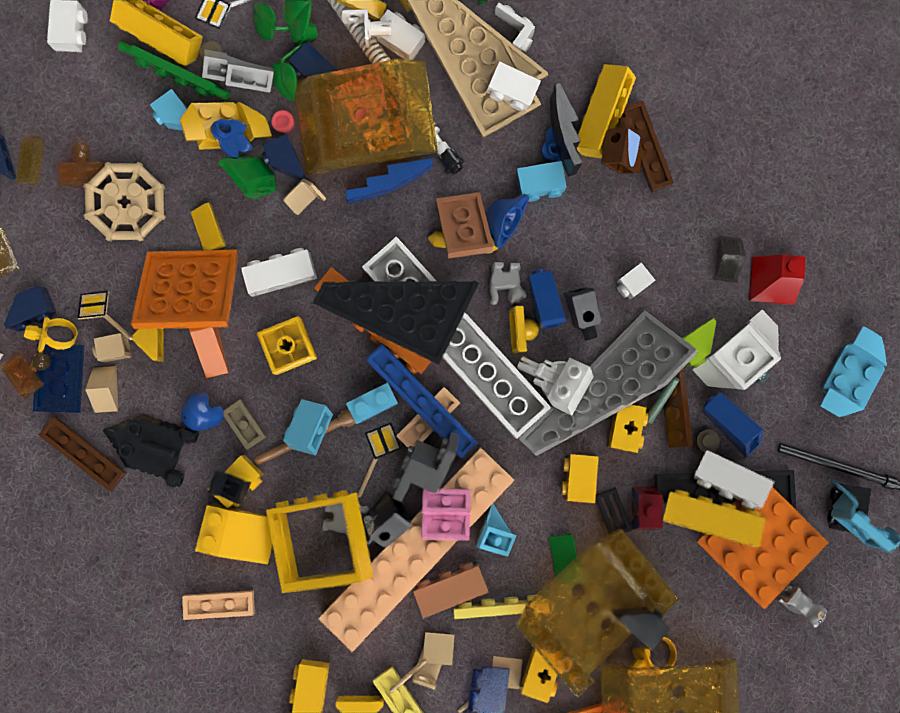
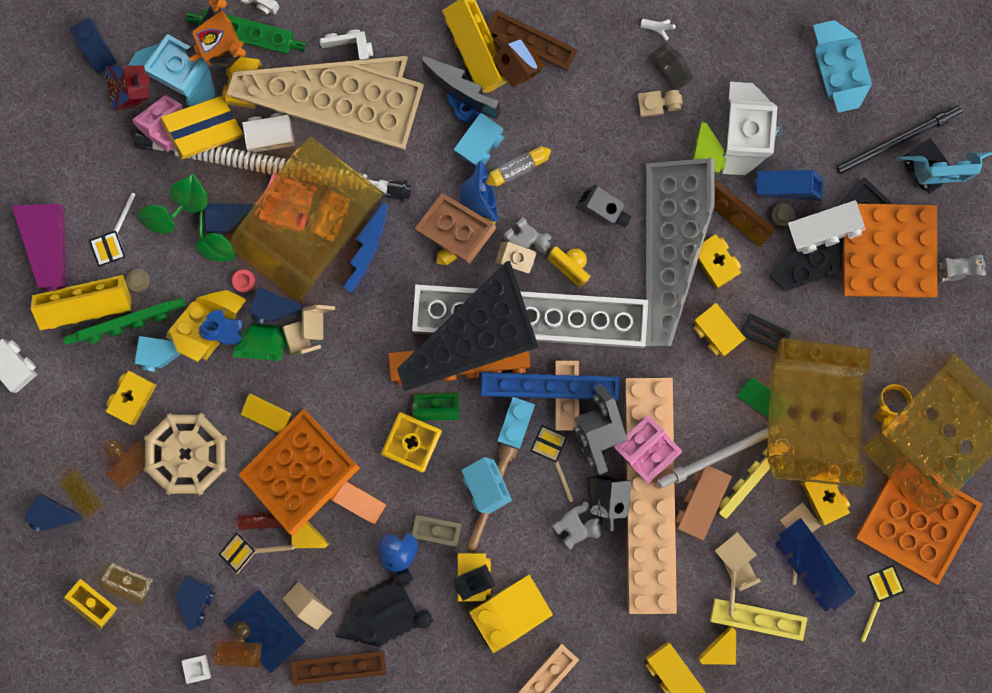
camera: 45 degrees left, 0 degrees up
yellow piece [24,317,78,353] -> none
tan brick [92,333,132,362] -> none
light grey slope [202,49,274,92] -> none
white brick [241,248,317,297] -> none
yellow window [266,490,373,593] -> none
white bracket [341,9,392,48] -> none
medium azure slope [475,504,517,557] -> none
white brick [486,61,541,111] -> none
white brick [517,356,594,415] -> none
blue slope [528,269,566,330] -> none
black slope [611,607,670,650] -> none
white brick [617,263,655,299] -> none
dark red torso [632,486,663,530] -> none
sand green piece [647,377,680,424] -> none
yellow brick [663,490,766,548] -> none
red slope [749,255,806,305] -> none
none -> yellow brick [106,371,157,425]
none -> clear red pin [238,512,284,531]
none -> tan bracket [282,321,321,357]
none -> green slope [413,393,459,421]
none -> piece [485,146,551,187]
none -> tan bracket [495,242,536,273]
none -> tan plate [638,90,683,117]
none -> white bar [641,19,676,41]
none -> light grey bar [656,425,779,489]

